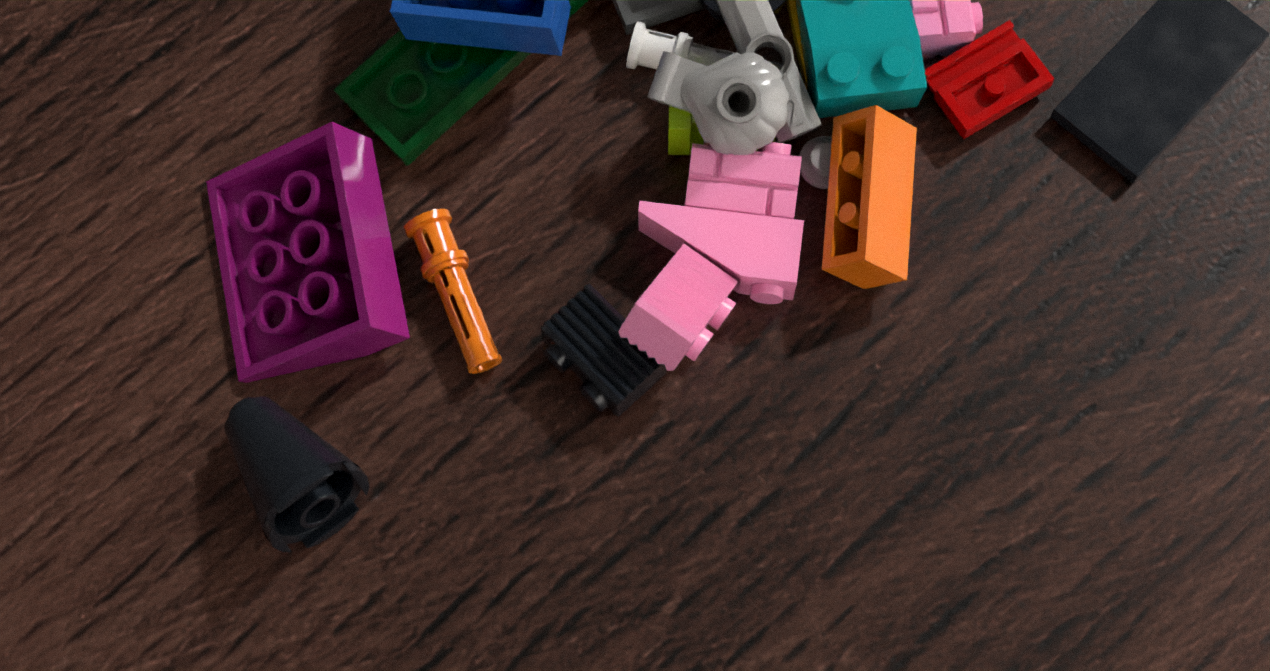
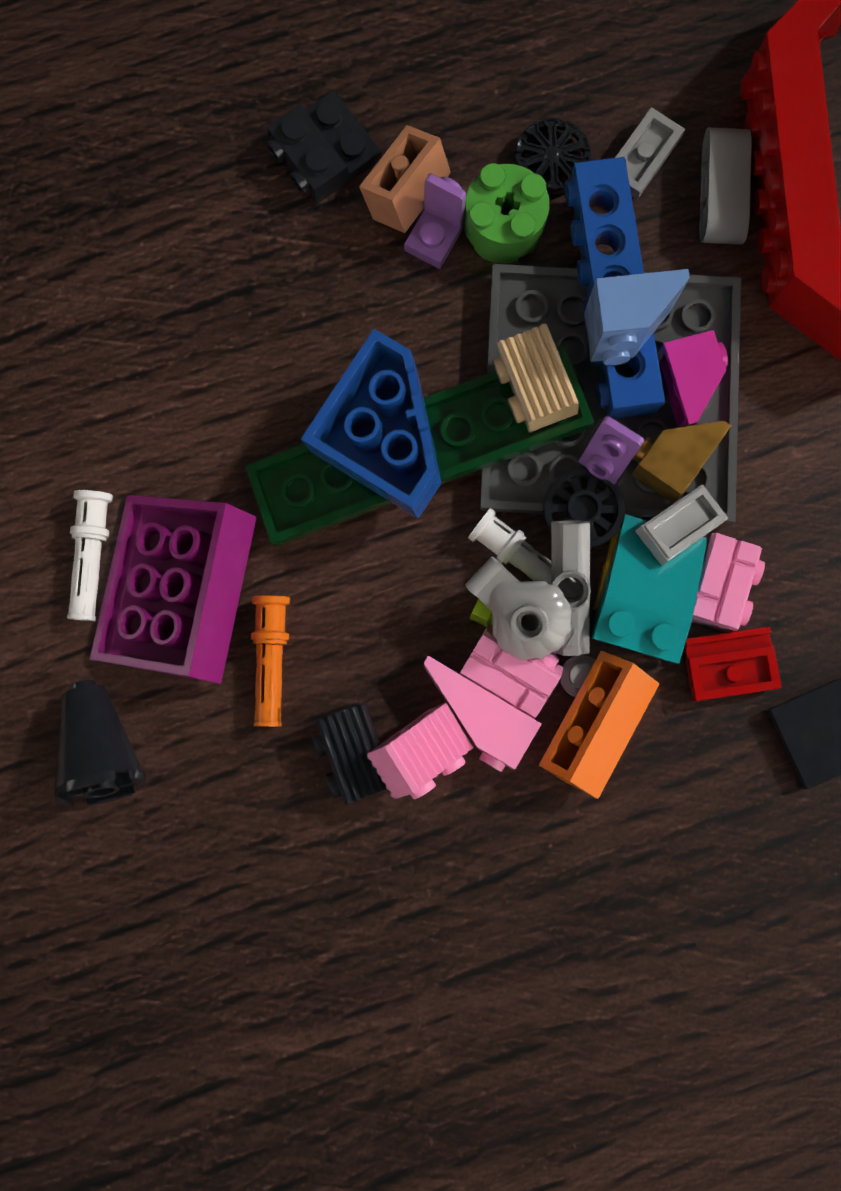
camera: 20 degrees right, 10 degrees up
none -> white pin [67,490,113,621]

